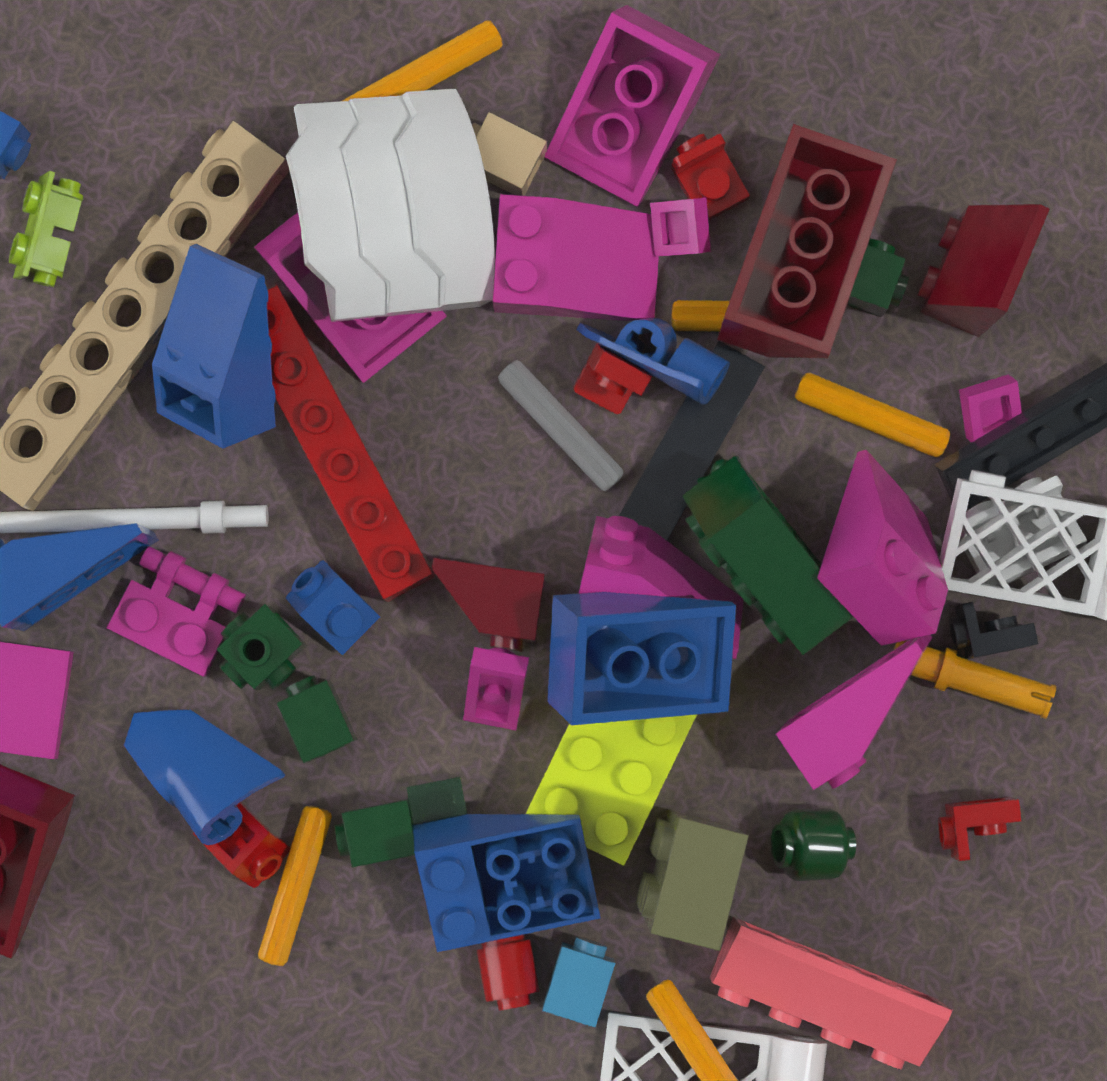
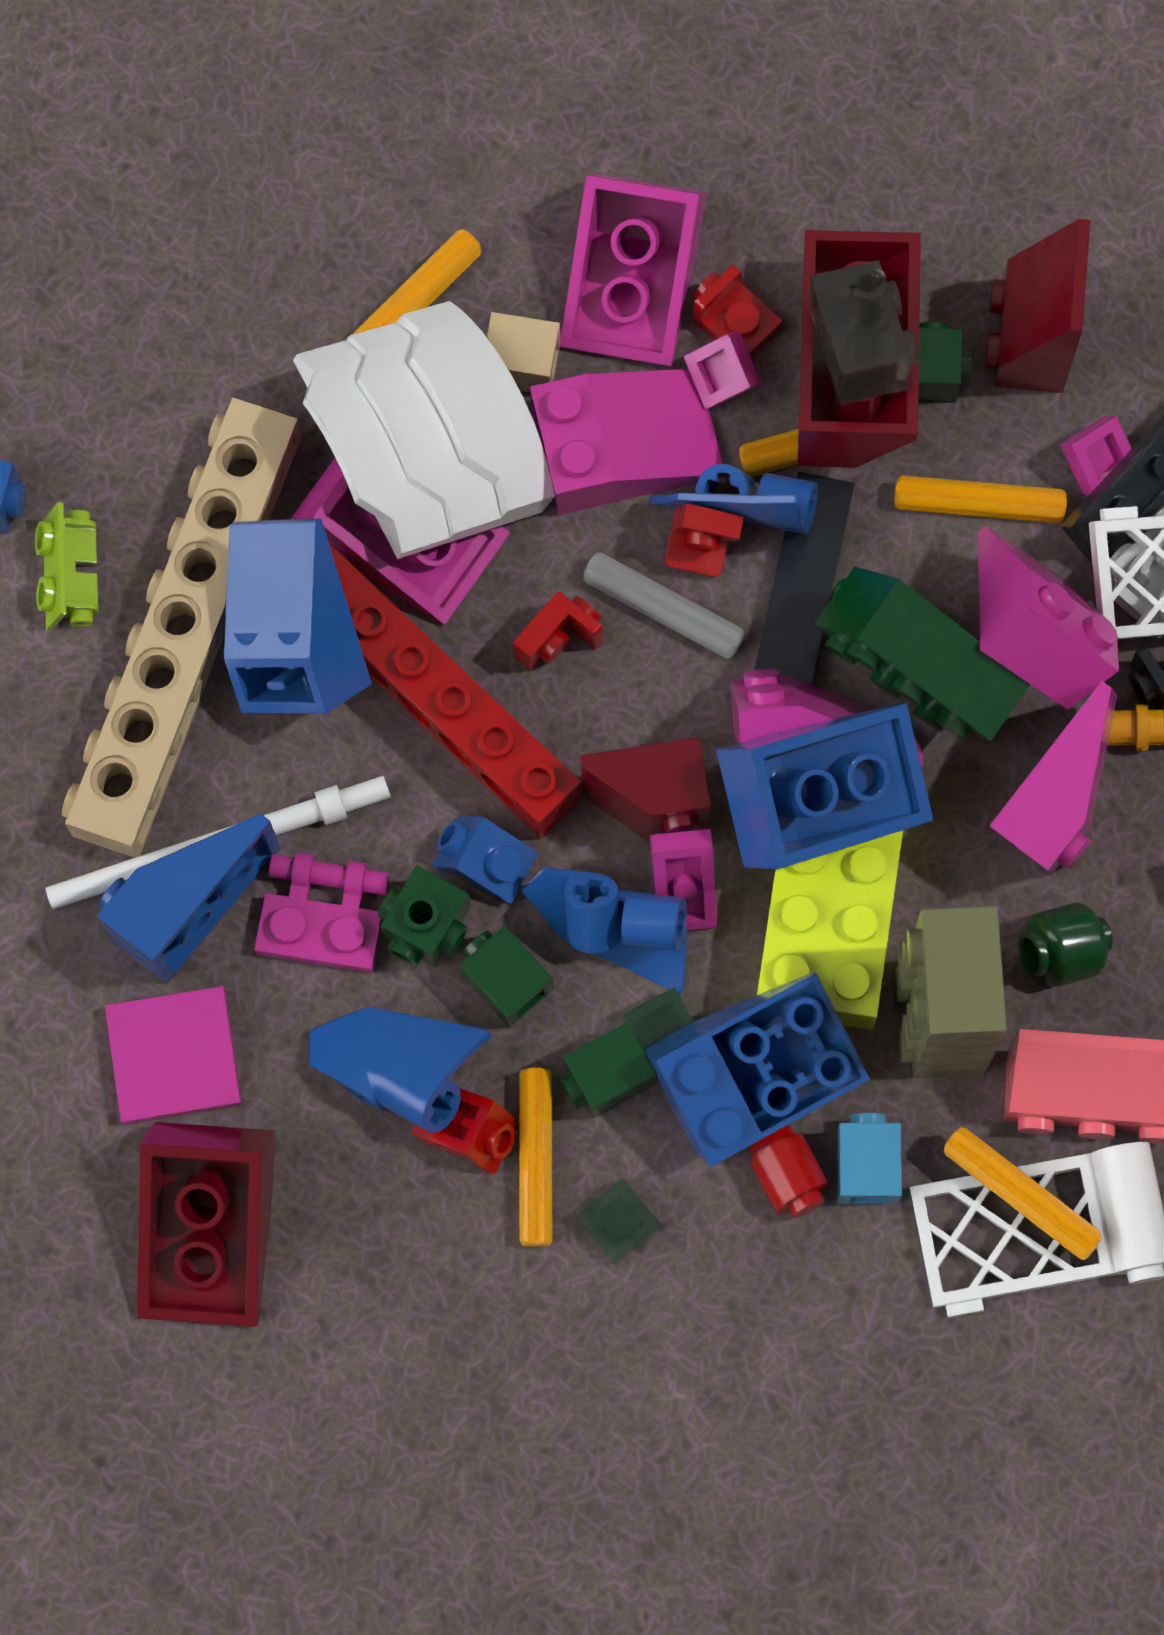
camera: 15 degrees left, 10 degrees down
none -> red bracket [513,590,603,671]
none -> blue panel [522,867,687,994]
none -> clear green plate [576,1179,661,1266]
none -> clear smoke brick [809,260,918,405]

